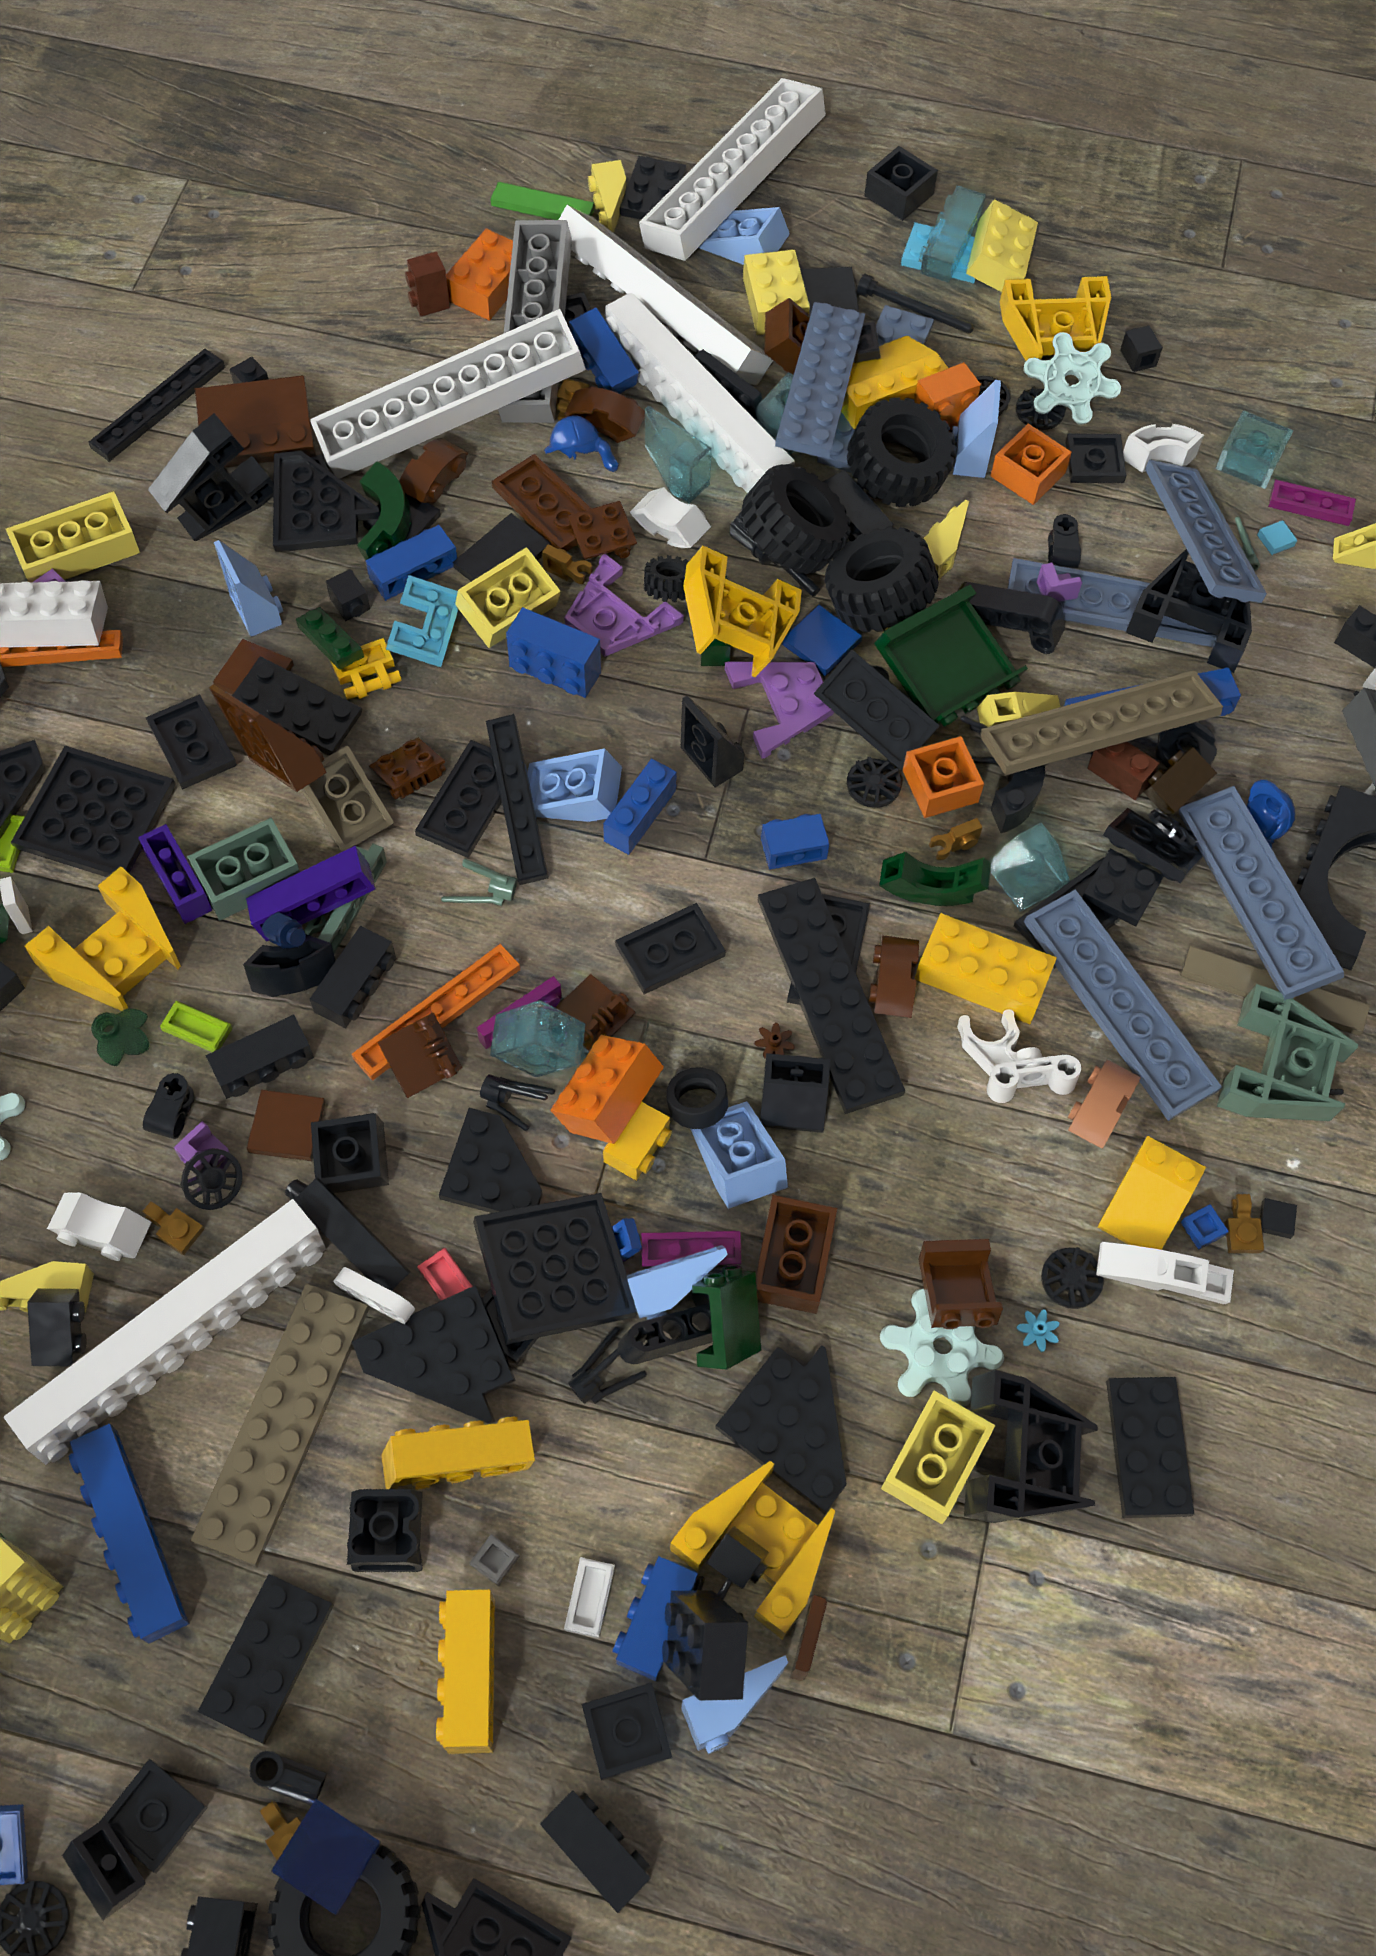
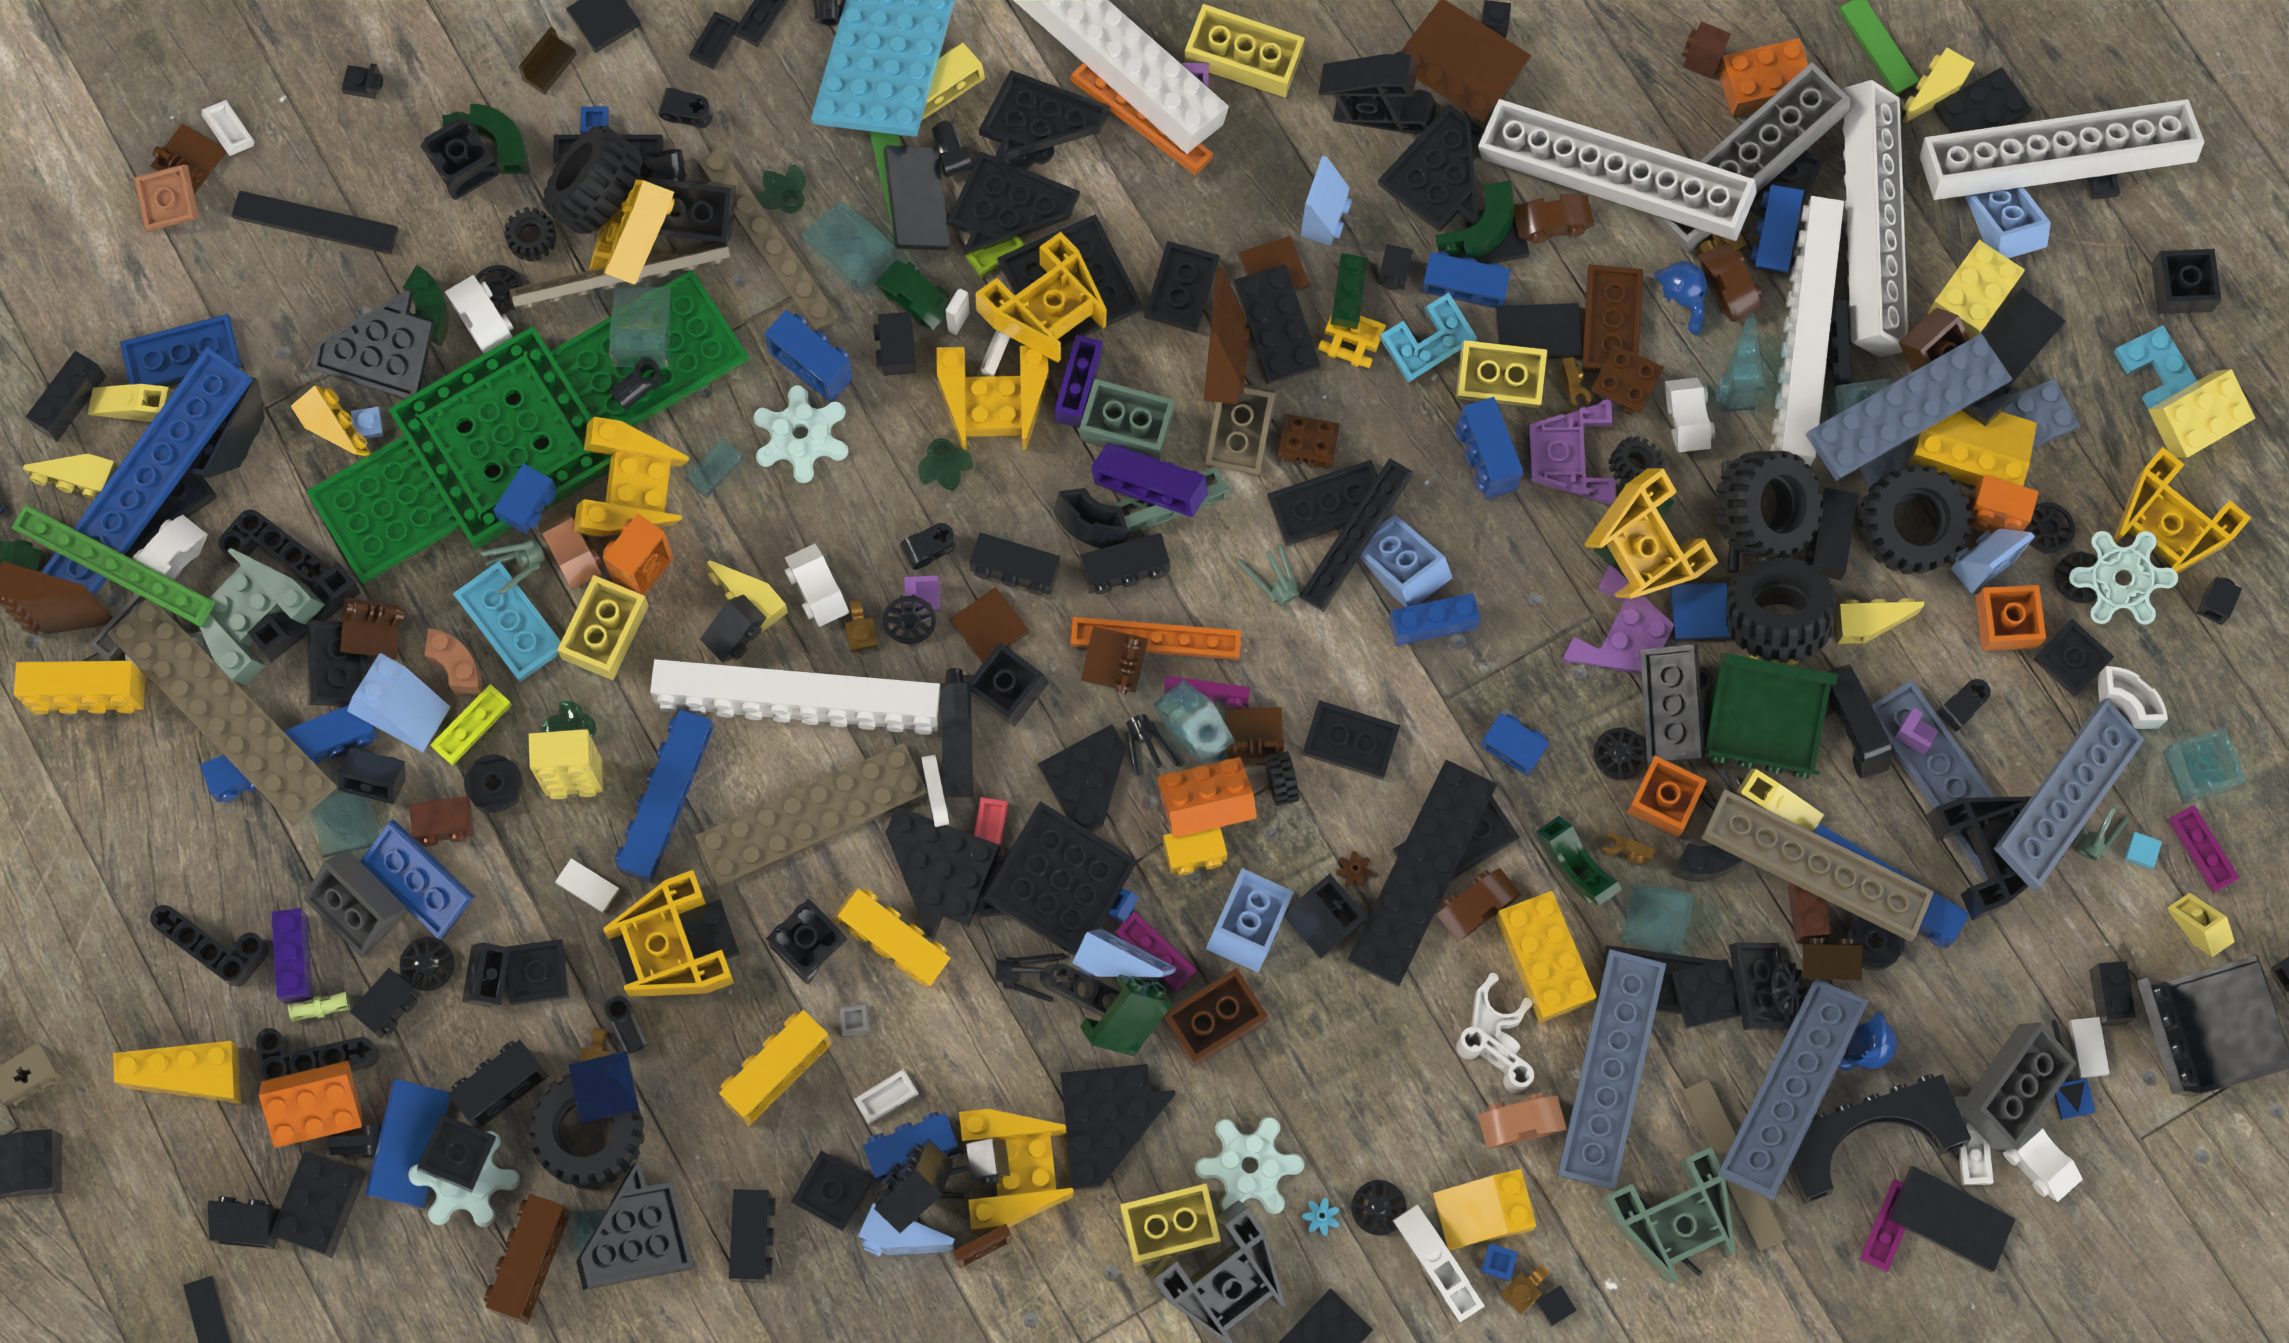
camera: 45 degrees right, 10 degrees up
lime tile [160,1001,233,1052] -> none
dark blue arm [262,912,306,948] -> none
black tyre [666,1067,728,1129] -> none
black slope [680,696,745,788] -> none
black piece [856,273,974,333] -> none
clear light blue brick [918,186,986,283] -> none
reddish brown panel [918,1239,1003,1329] -> none
none -> white tile [555,858,620,914]
none -> yellow wedge [603,870,735,997]
none -> yellow wedge [976,232,1107,362]
none -> white tile [977,330,1010,377]
none -> black tyre [1265,751,1299,806]
none -> black tile [2087,174,2120,200]

